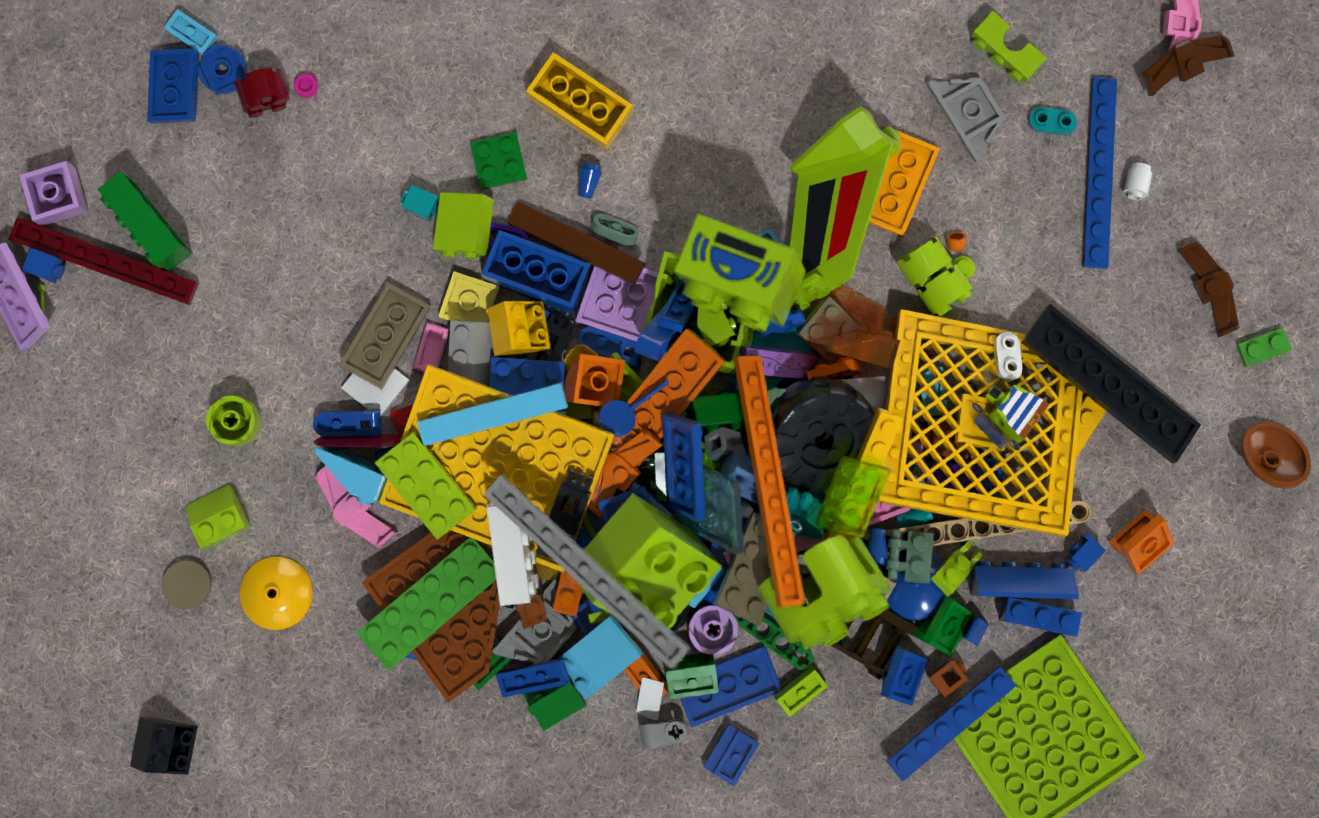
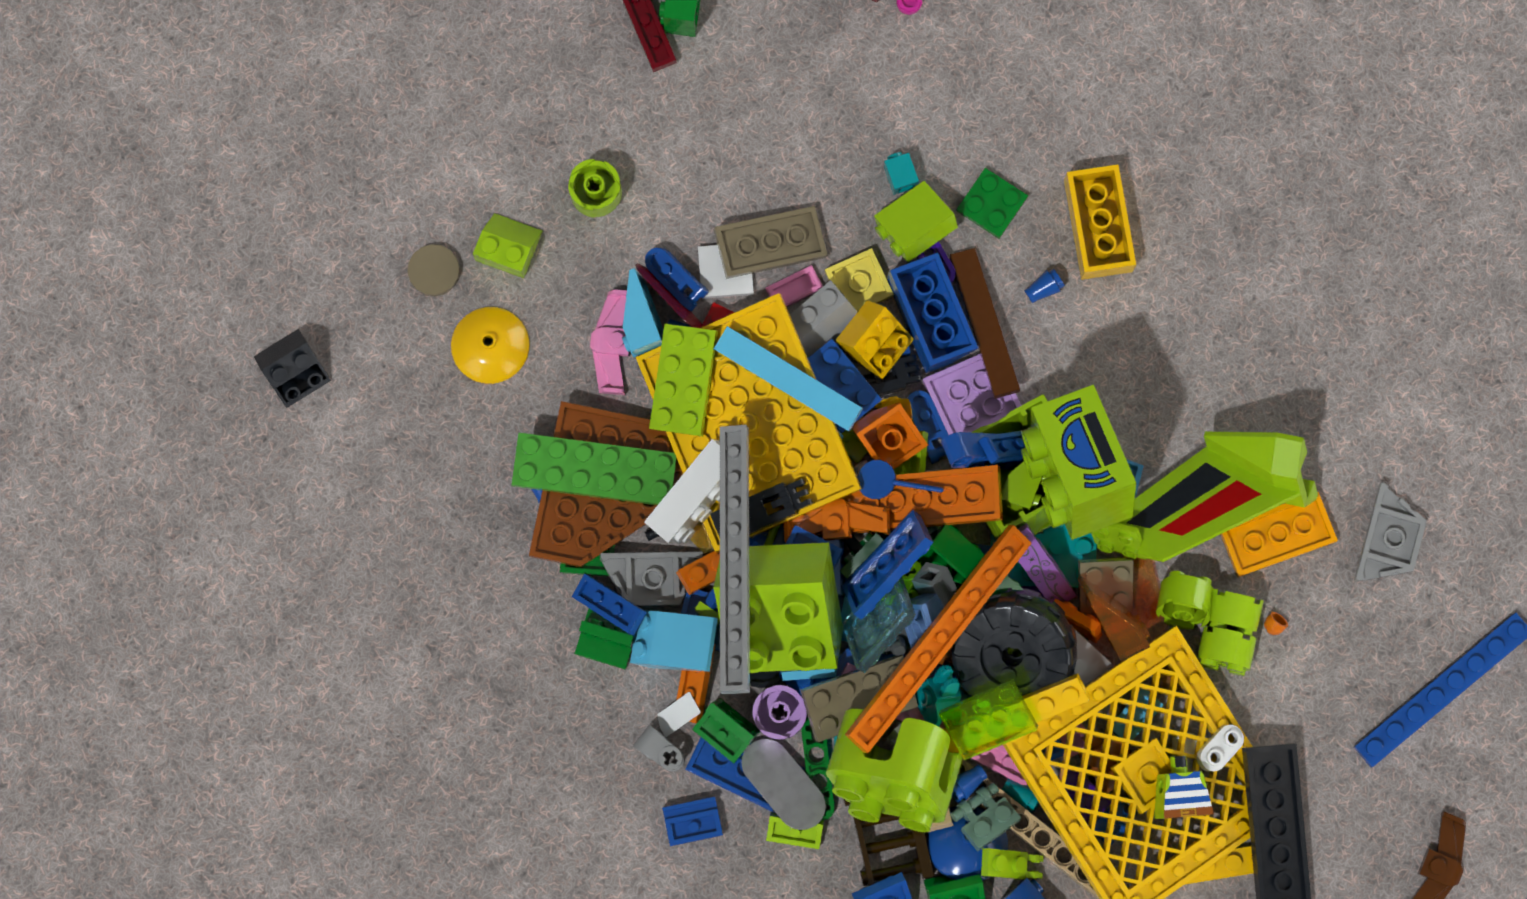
camera: 45 degrees right, 5 degrees down
dark orange brick [515,595,547,629] -> none
sand green plate [591,214,639,246] -> none
blue plate [757,309,806,339] -> none
lime plate [950,256,975,279] -> none
lime arch [970,11,1047,84] -> none
blue piece [972,403,1020,451] -> none
teal plate [1028,107,1077,135] -> none
white brick [1123,163,1152,200] -> none
none -> flat silver sticker [741,739,826,830]
none -> lime brick [1156,571,1213,629]

